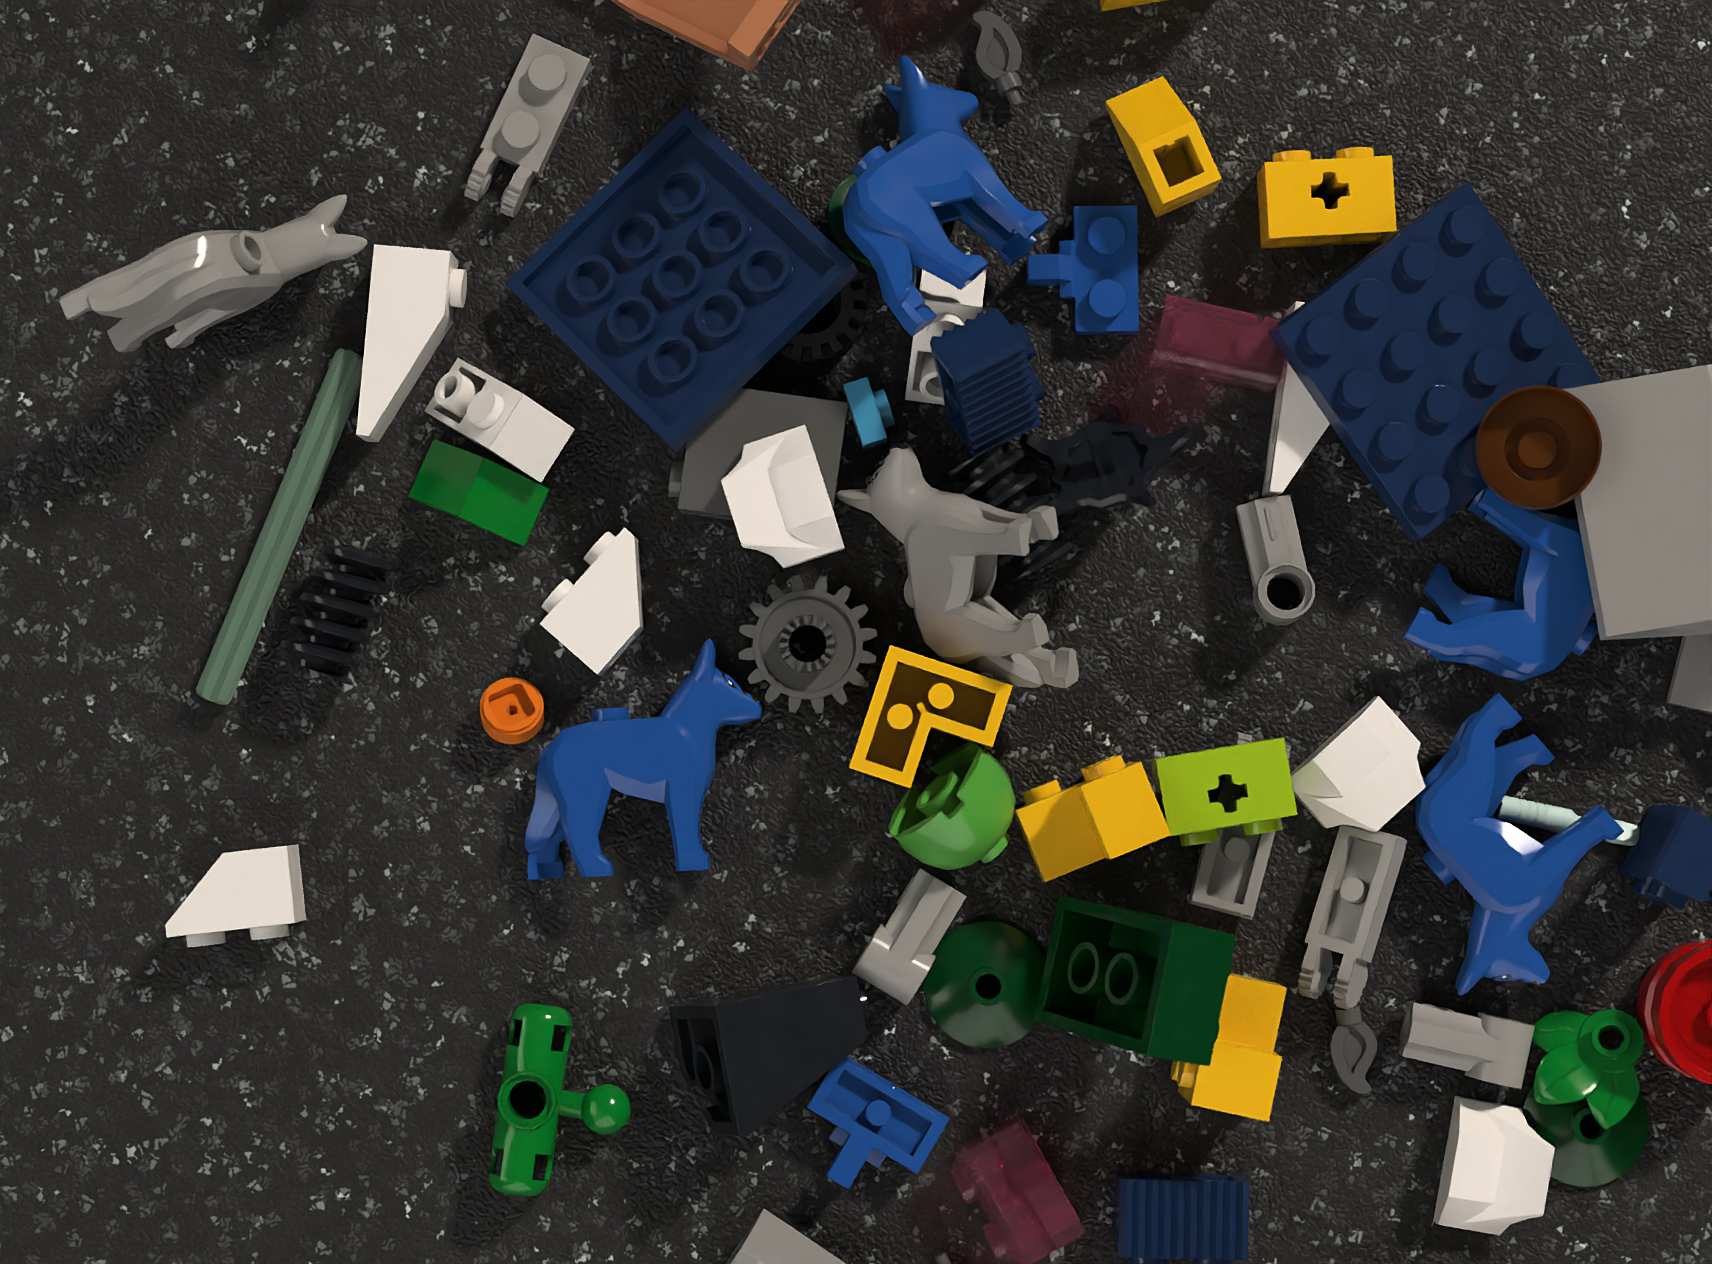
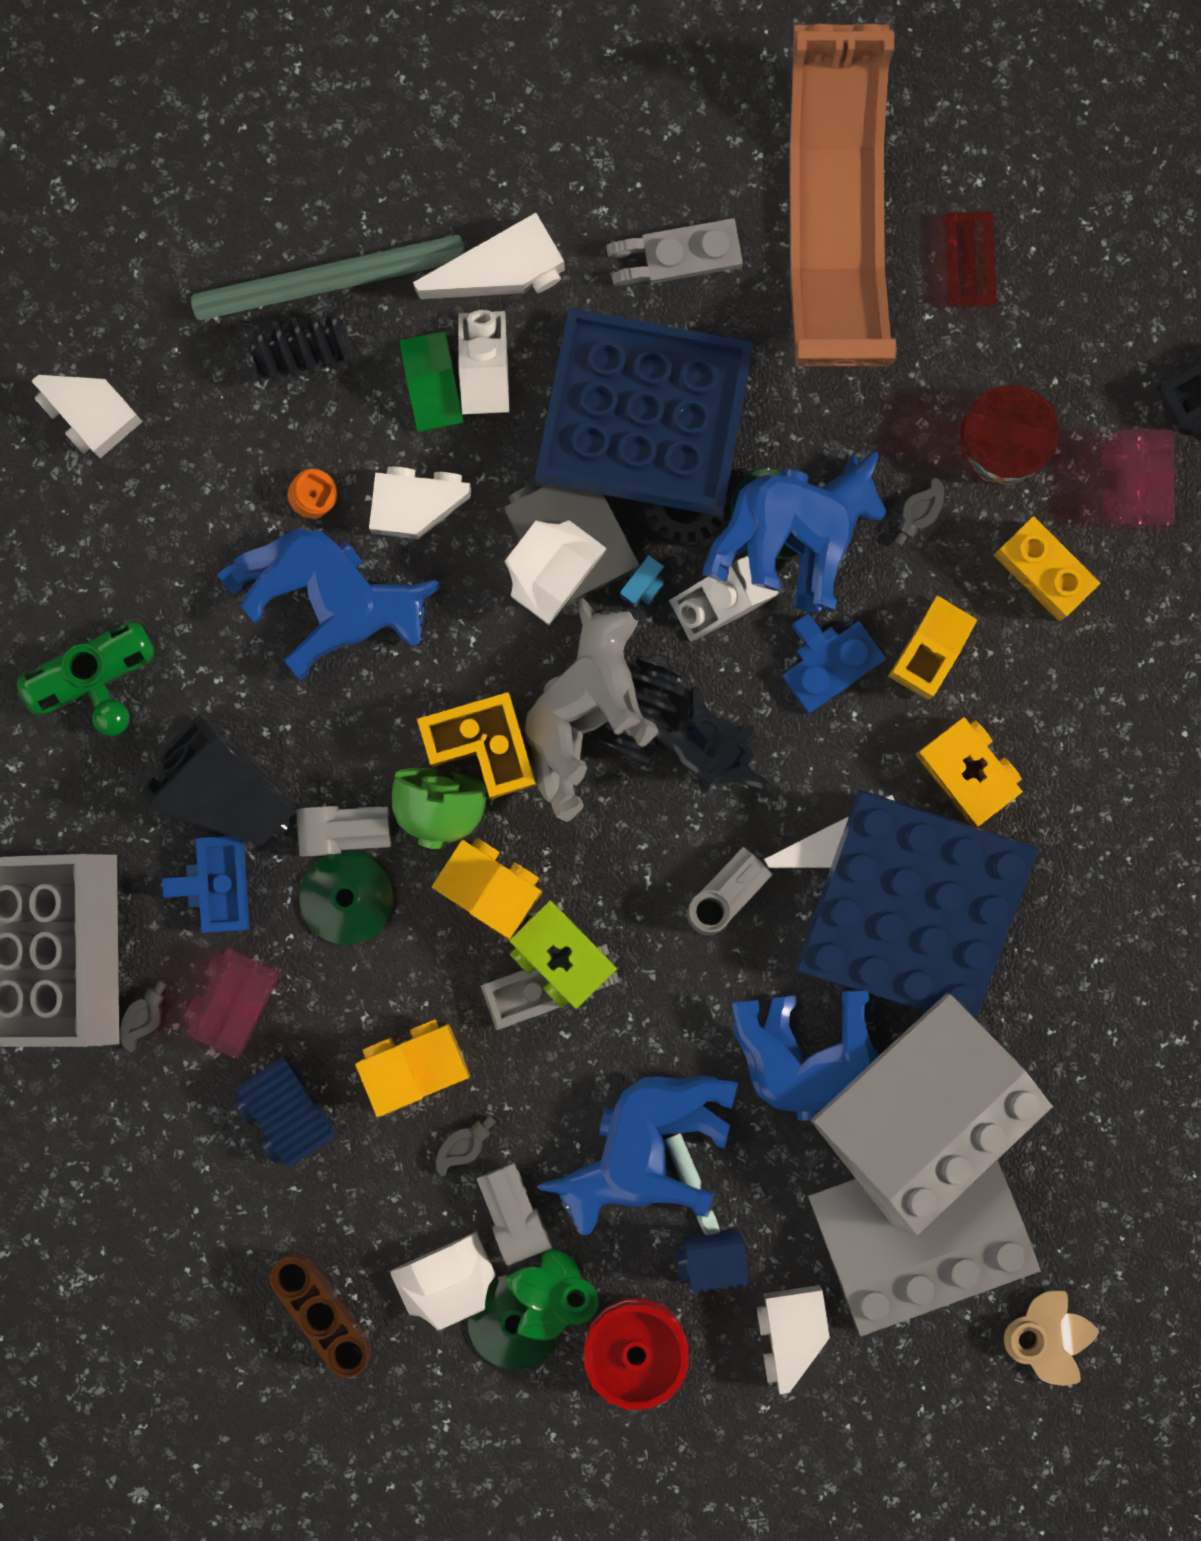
camera: 55 degrees right, 0 degrees up
light grey animal [59,195,367,352] -> none
dark grey gear [738,575,877,714] -> none
dark blue brick [930,307,1044,457] -> none
dark green brick [1033,895,1236,1066] -> none
clear pink brick [1147,295,1285,393] -> none
white slope [1291,696,1426,833] -> none
light grey hinge [1298,824,1408,1010] -> none
reddish brown piece [1475,385,1602,510] -> none

